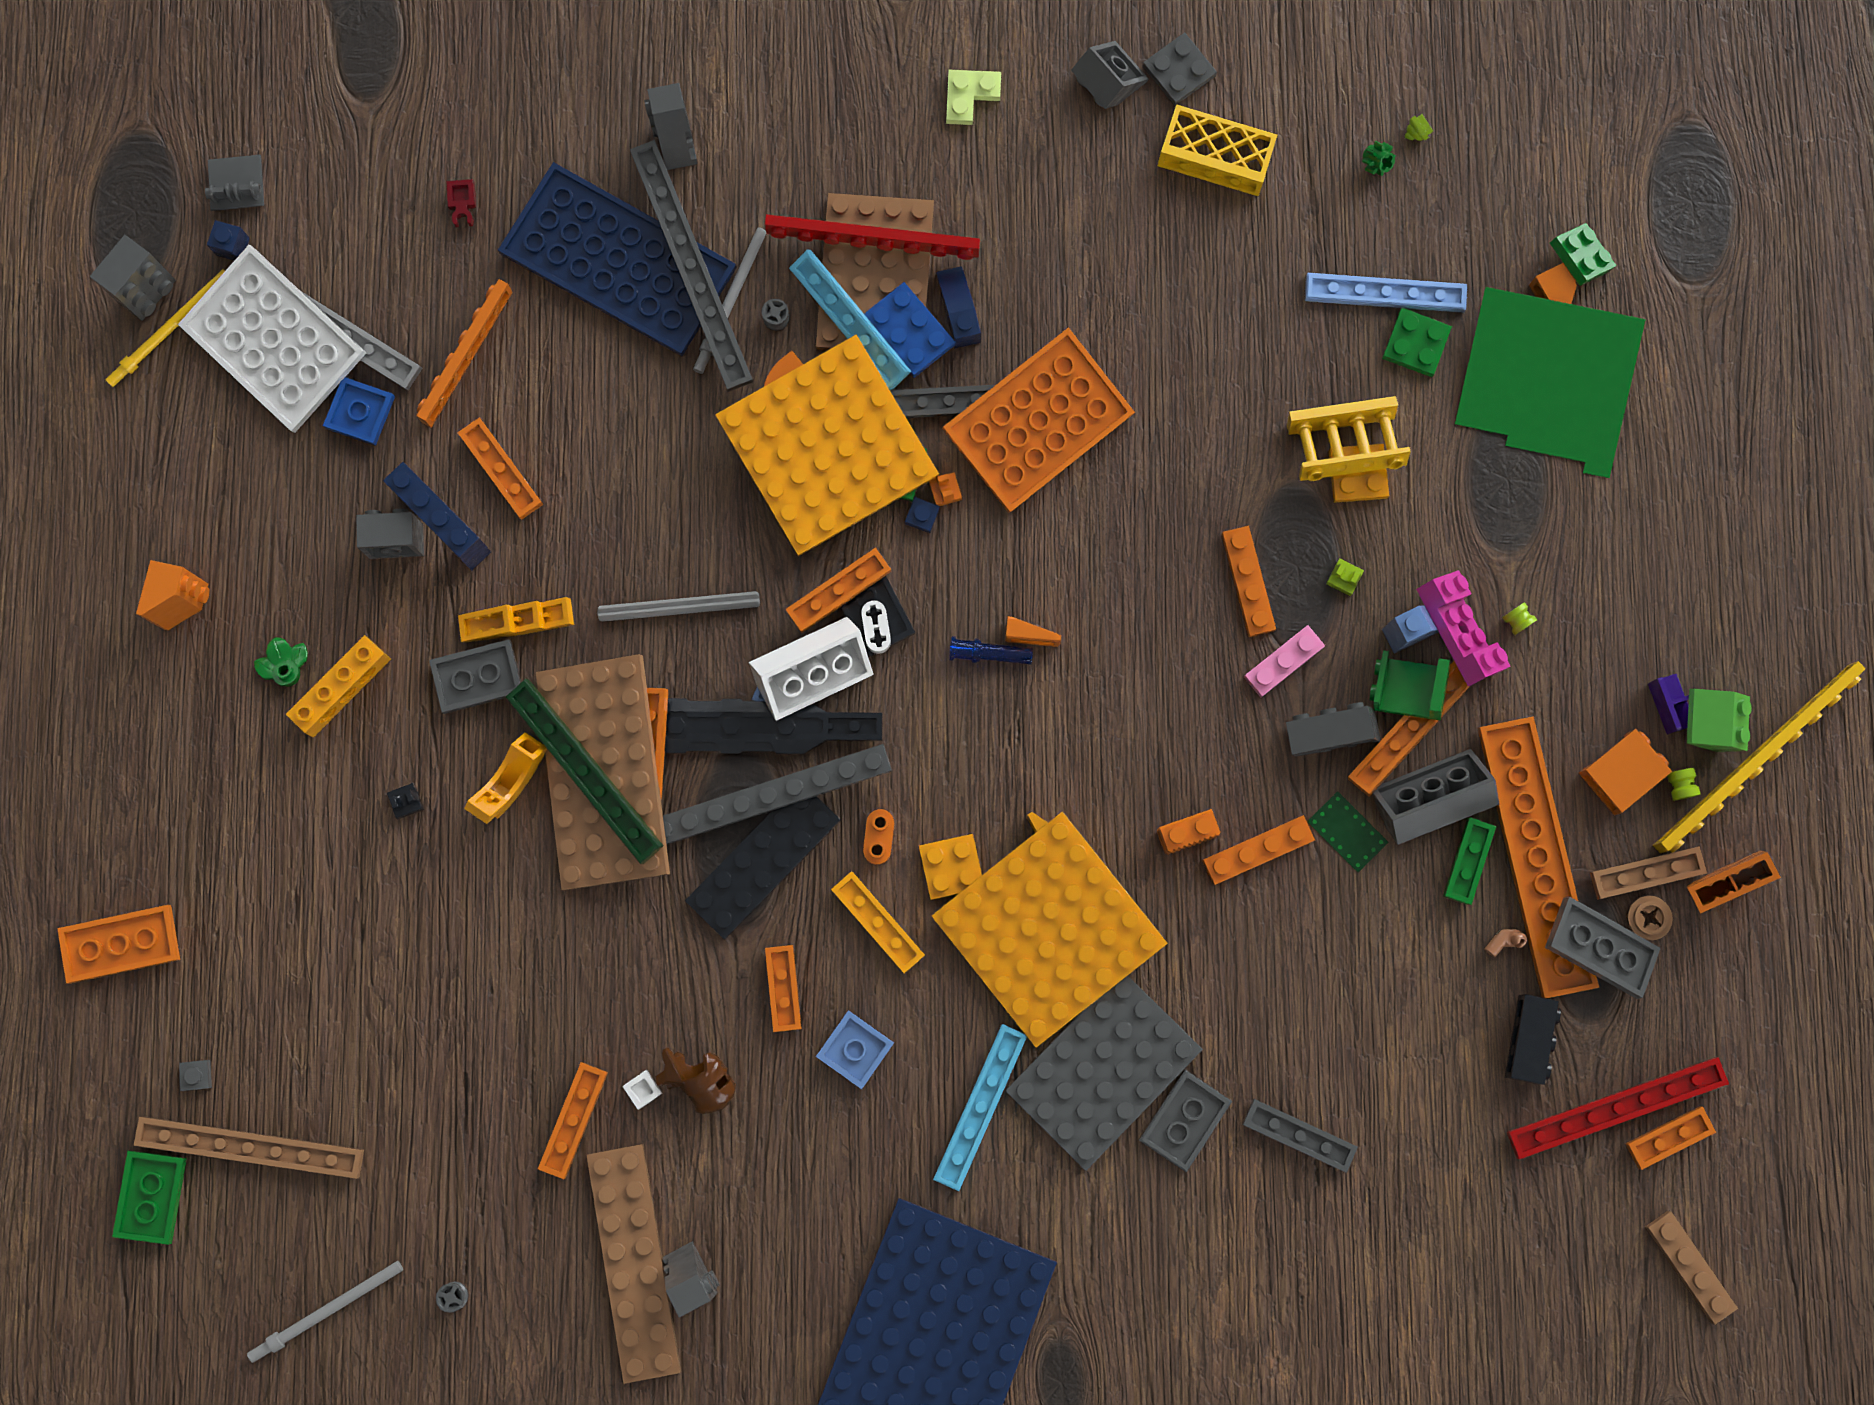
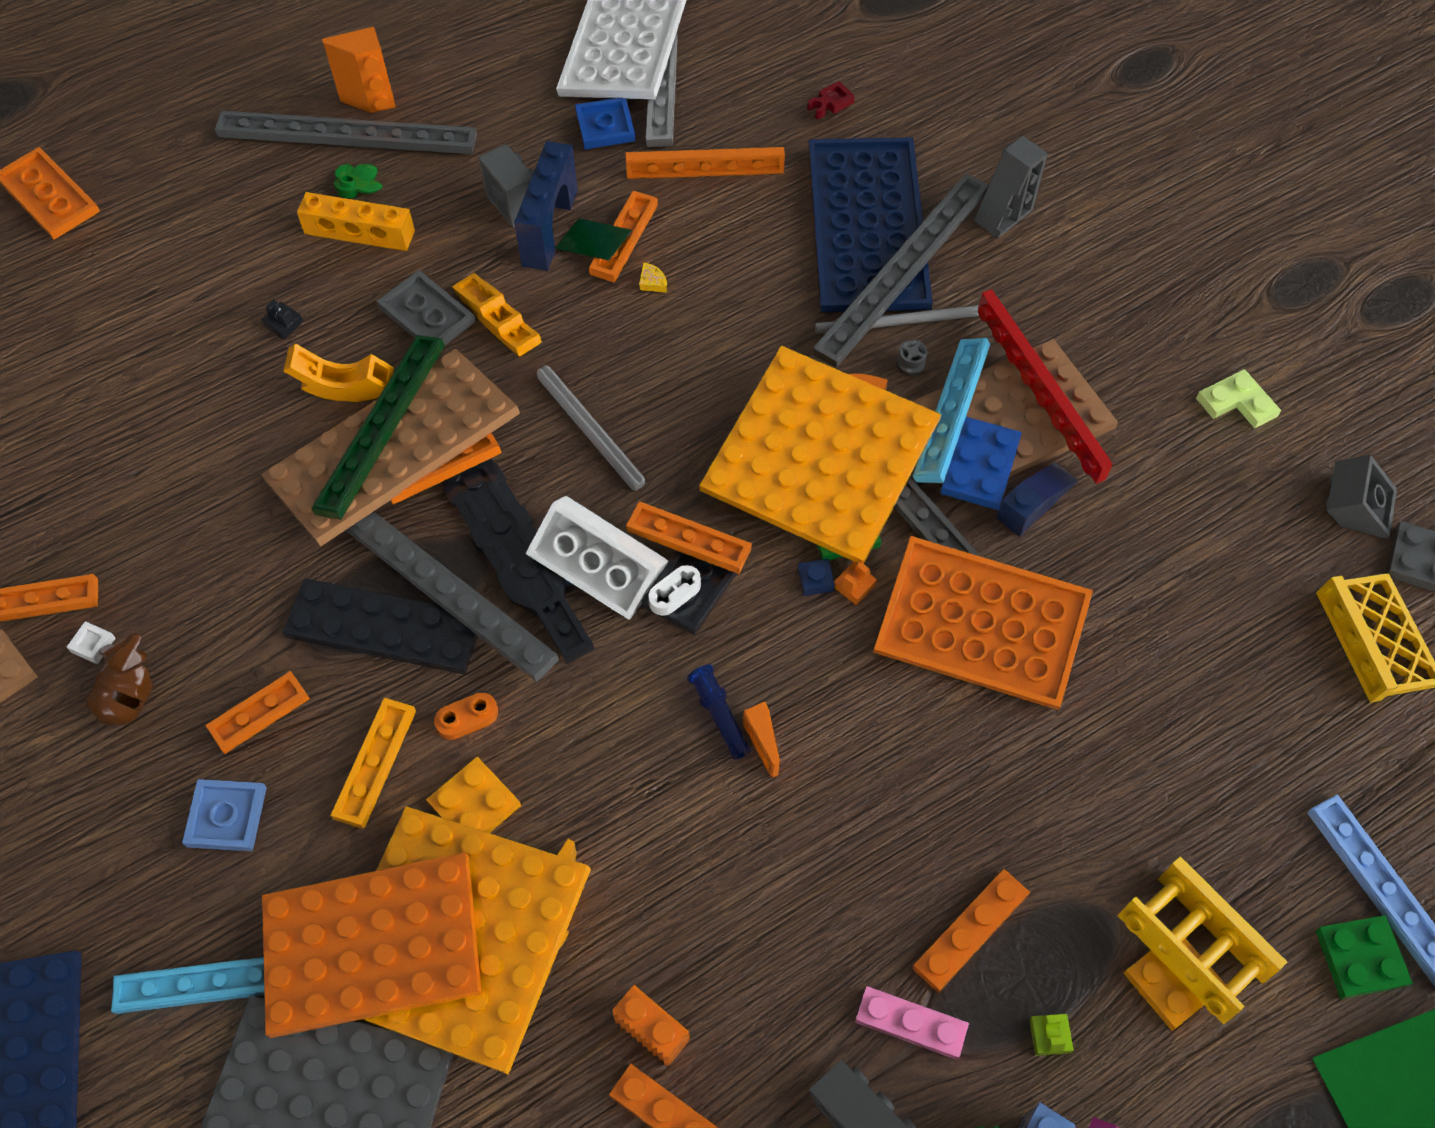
camera: 60 degrees right, 20 degrees down
none -> dark grey plate [215,111,477,154]
none -> orange plate [262,852,482,1038]
none -> dark green sticker [556,218,632,261]
none -> yellow tile [639,262,667,293]

